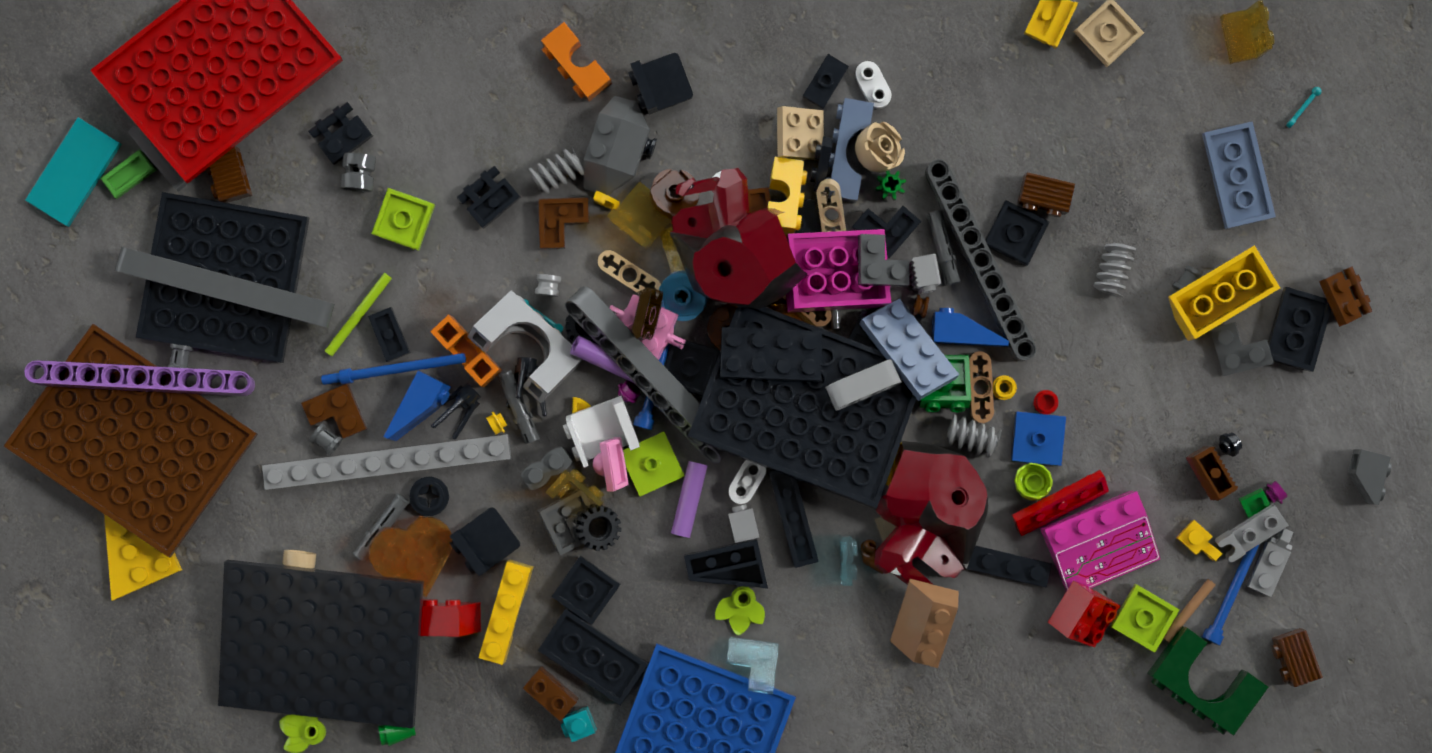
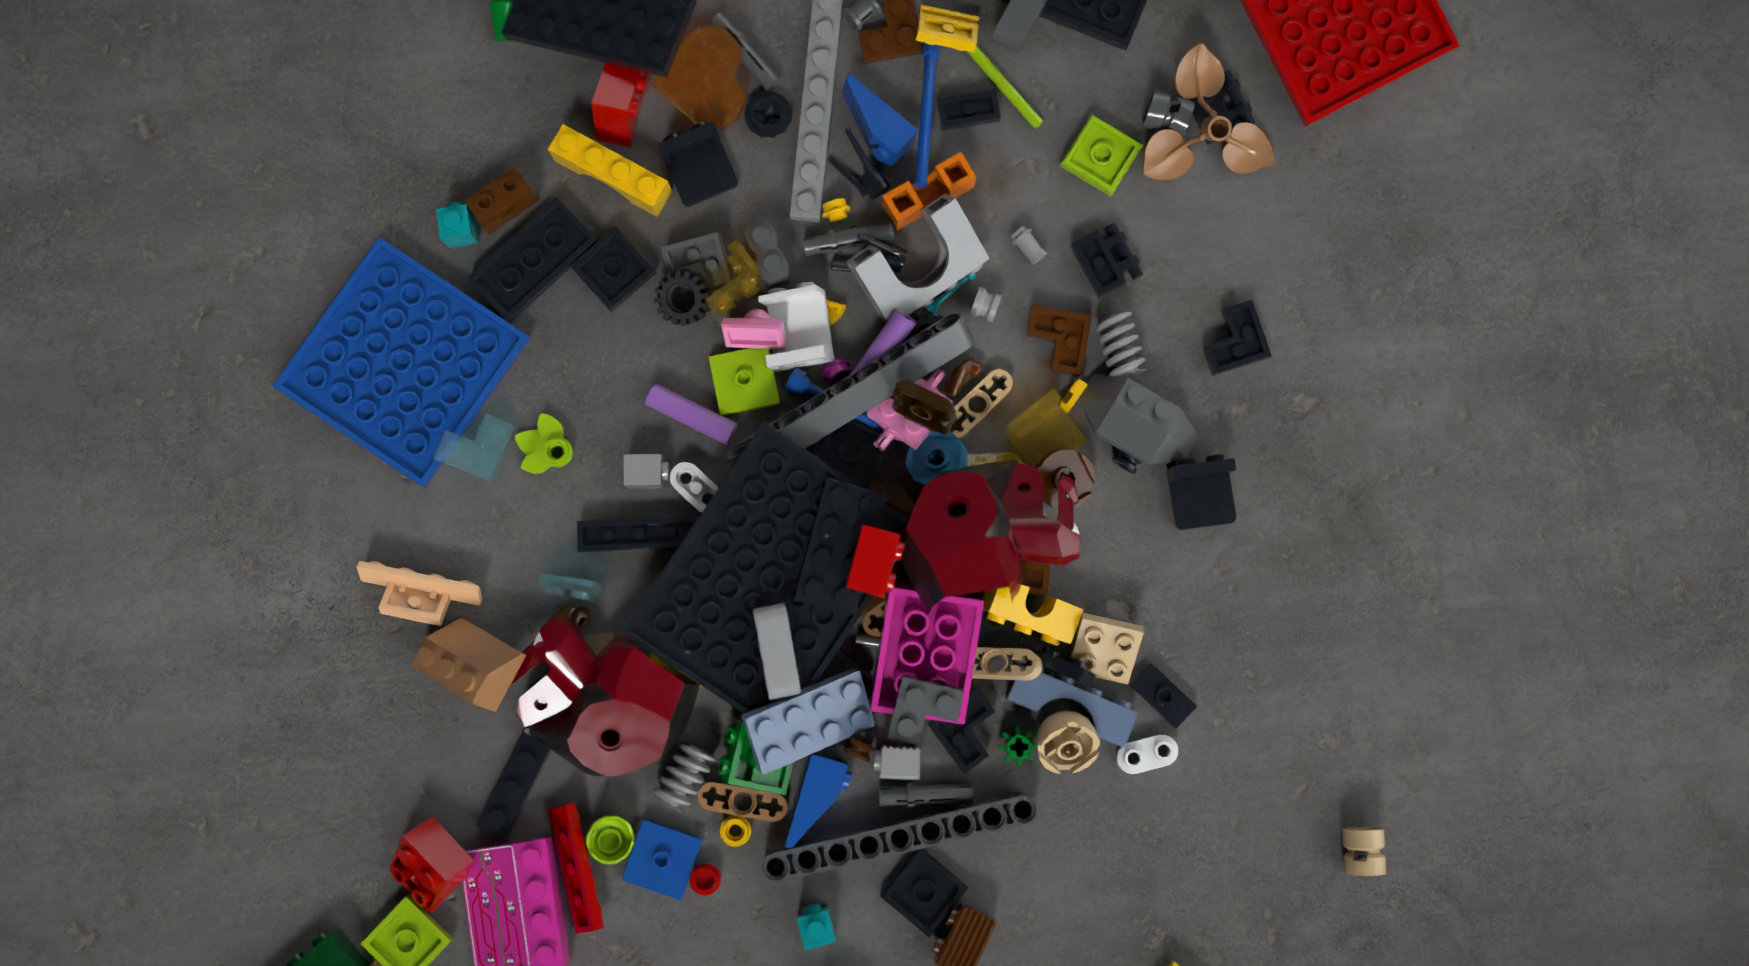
camera: 95 degrees right, 5 degrees down
orange arch [541,22,612,102] -> none
black wedge [684,538,768,589] -> none
none -> light nougat bracket [356,561,482,626]
none -> teal brick [796,903,836,951]
none -> red slope [846,525,904,597]
none -> yellow plate [916,5,979,52]
none -> reddish brown arm [944,358,983,397]
none -> light grey pin [1010,226,1047,265]
none -> medium nougat plant [1142,44,1275,180]
none -> black plate [1203,300,1272,376]

